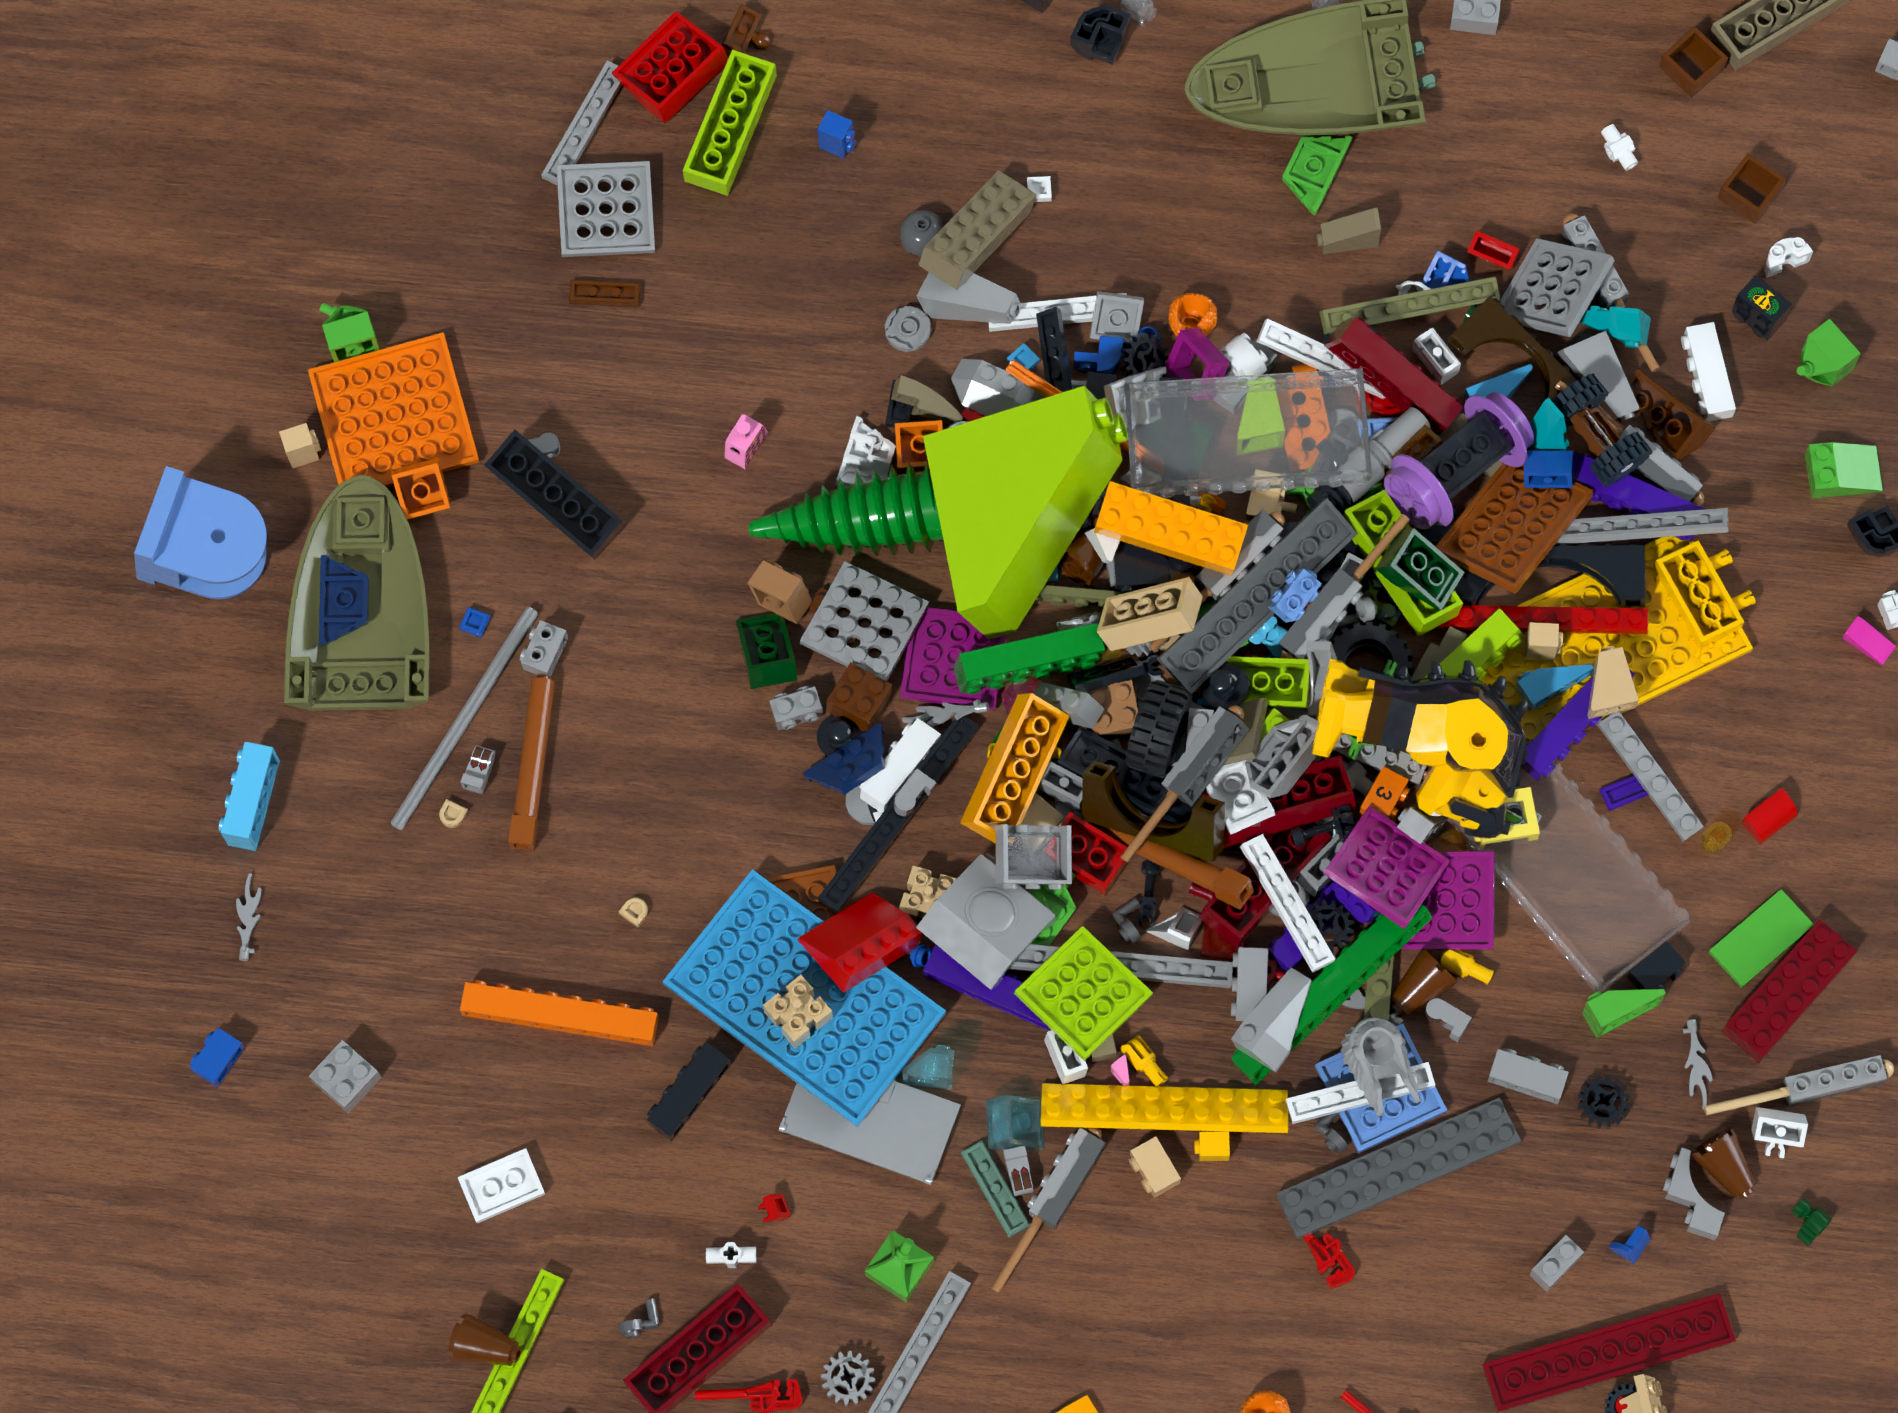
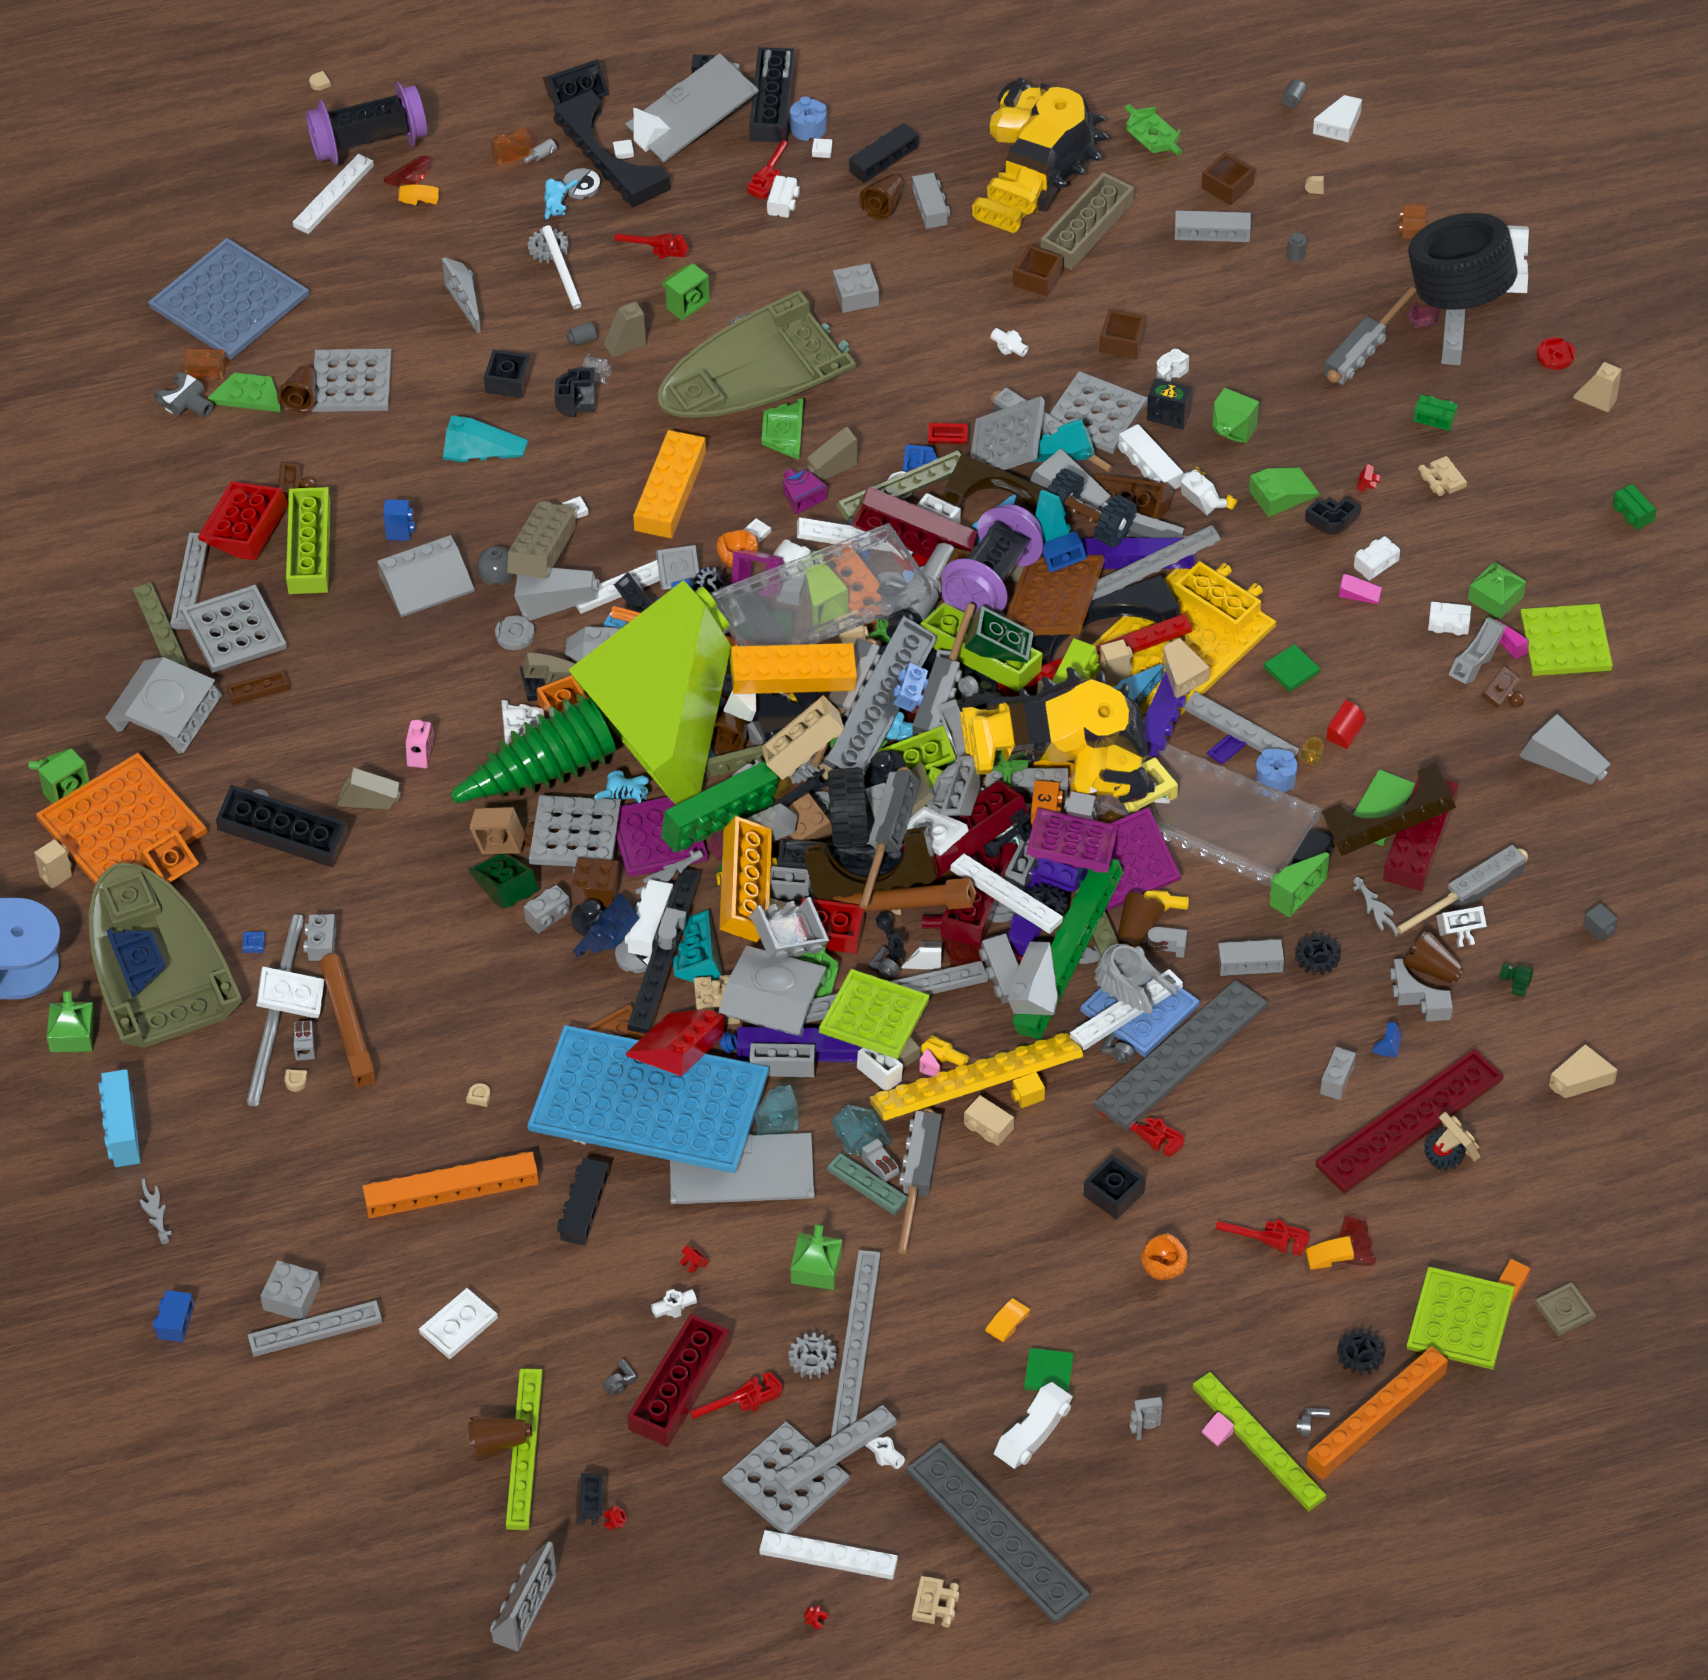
camera: 25 degrees left, 20 degrees down
tan brick [763,975,833,1049] -> none
none -> bright green piece [47,990,96,1052]
none -> light grey panel [105,657,222,754]
none -> olive plate [132,583,189,668]
none -> light grey plate [248,1301,382,1357]
none -> white plate [256,967,324,1019]
none -> dark tan slope [337,768,401,809]
none -> light grey slope [377,535,475,617]
none -> teal wedge [443,415,528,462]
none -> medium azure animal [594,770,649,803]
none -> light orange brick [633,430,706,539]
none -> teal wedge [673,910,722,982]
none -> white tile [744,518,771,544]
none -> light grey brick [750,1043,815,1077]
none -> magenta torso [783,469,827,514]
none -> light grey piece [1049,371,1148,454]
none -> black brick [1083,1155,1145,1220]
none -> white torso [1179,467,1238,515]
none -> medium blue brick [1255,749,1297,796]
none -> green tile [1264,644,1321,692]
none -> dark brown arch [1322,763,1456,856]
none -> tan slope [1549,1044,1617,1098]

